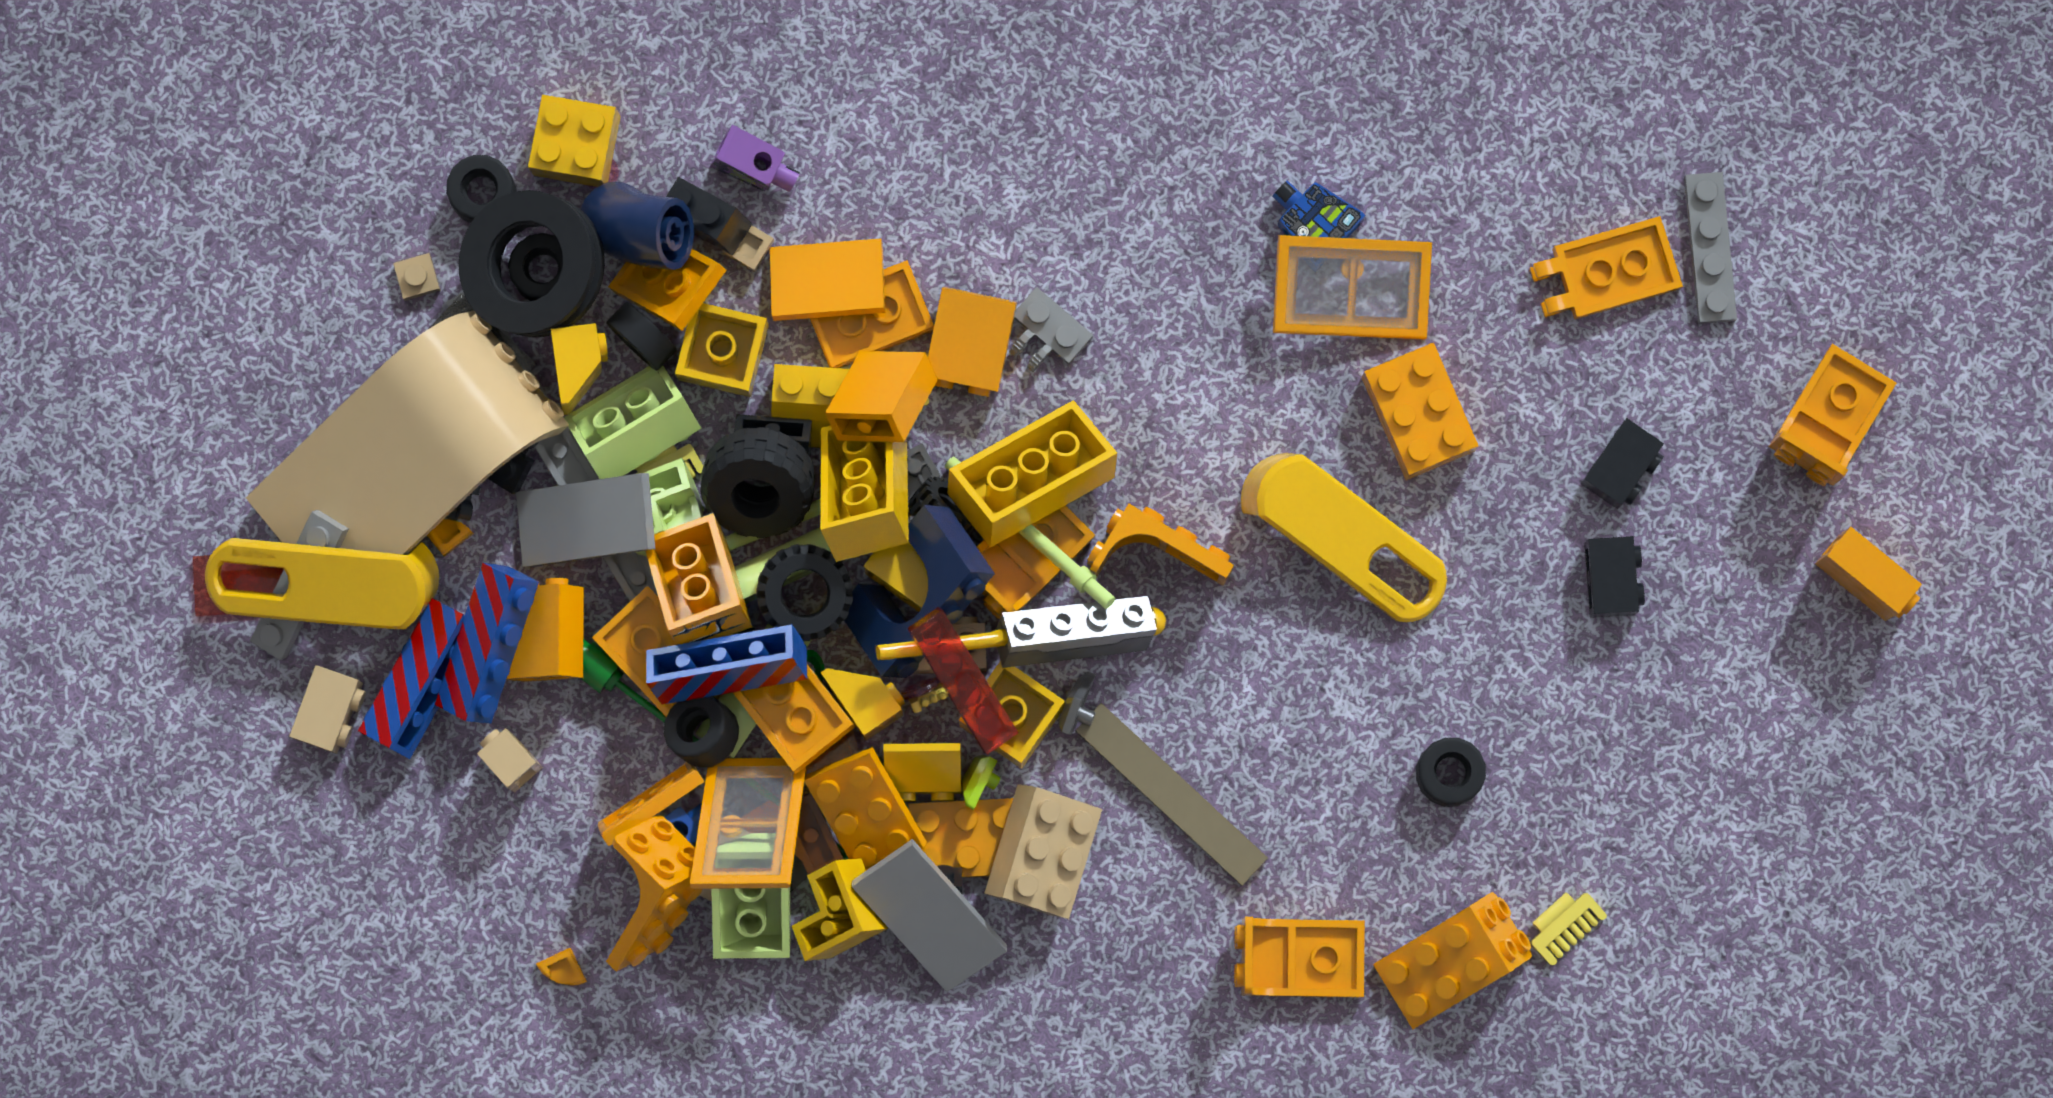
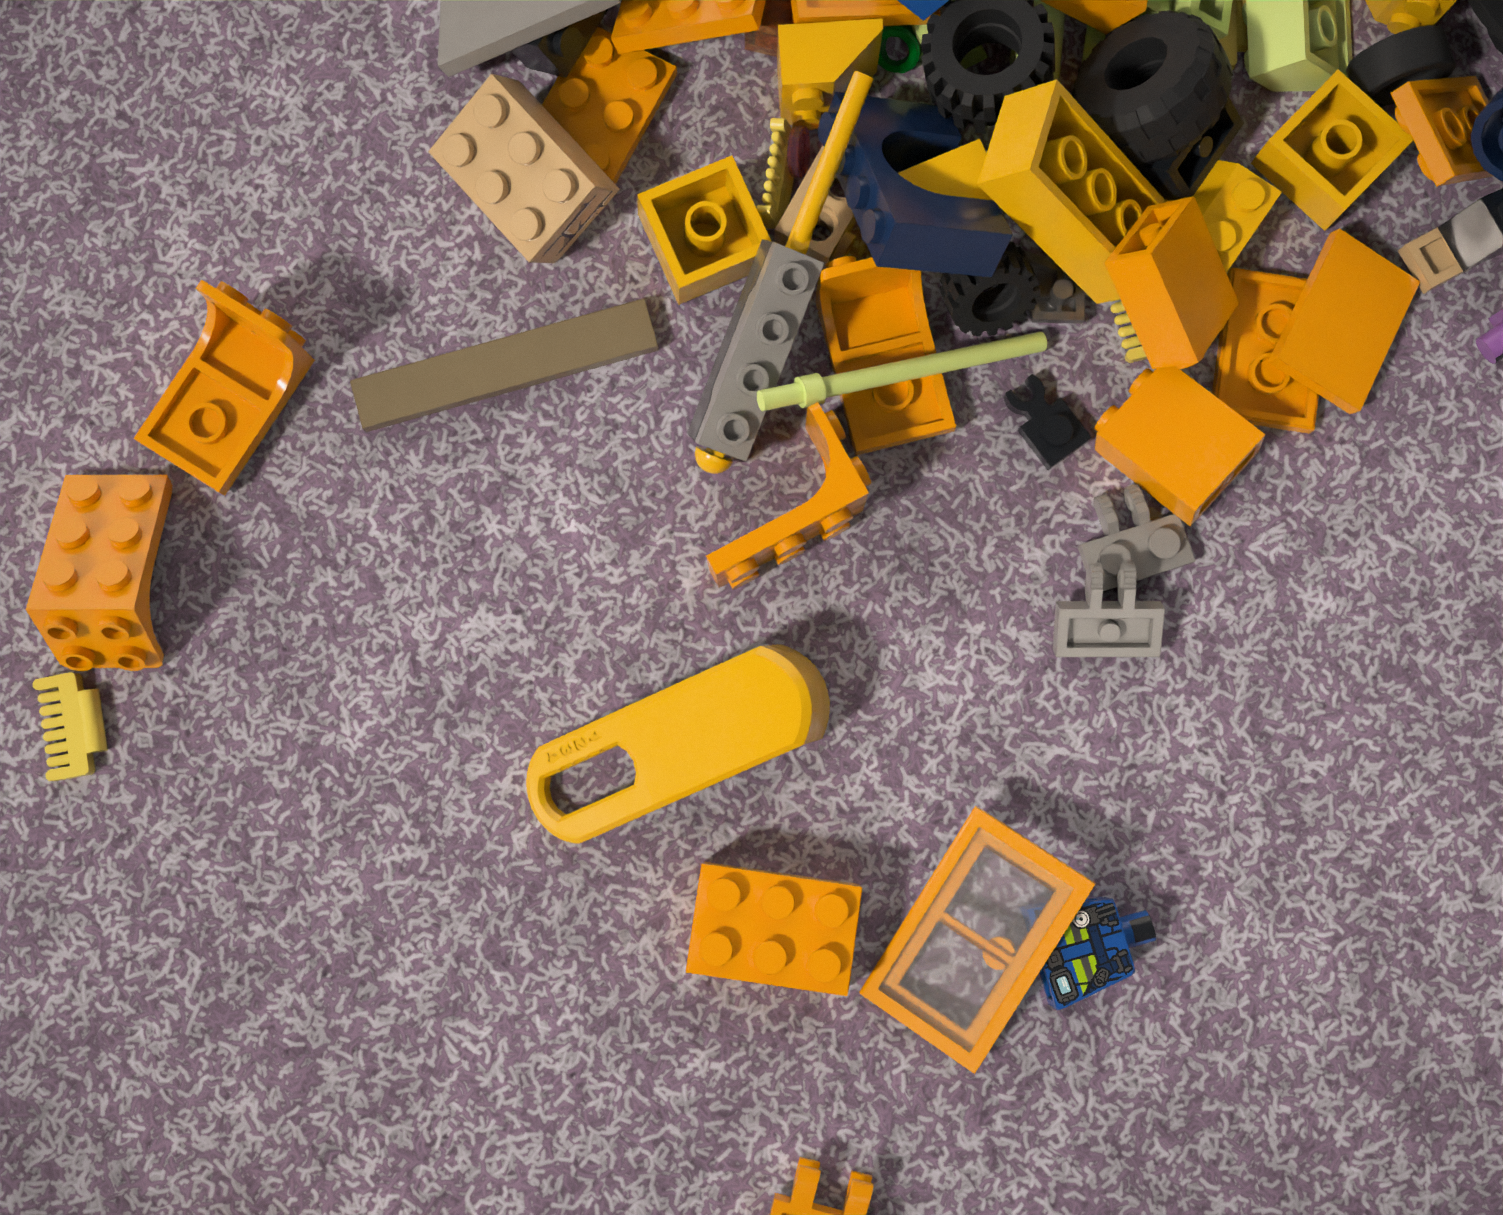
camera: 125 degrees right, 0 degrees up
yellow slope [883,743,962,802] -> none
clear red plate [907,607,1019,755] -> none
yellow brick [947,400,1117,548] -> none
lime piece [962,754,1001,810] -> none
flat silver piece [1059,672,1096,735] -> none
black tyre [1416,737,1486,807] -> none
black brick [1580,418,1664,509] -> none
black brick [1584,536,1645,618] -> none
none -> black plate [1004,374,1092,470]
none -> light grey hinge [1053,563,1165,657]

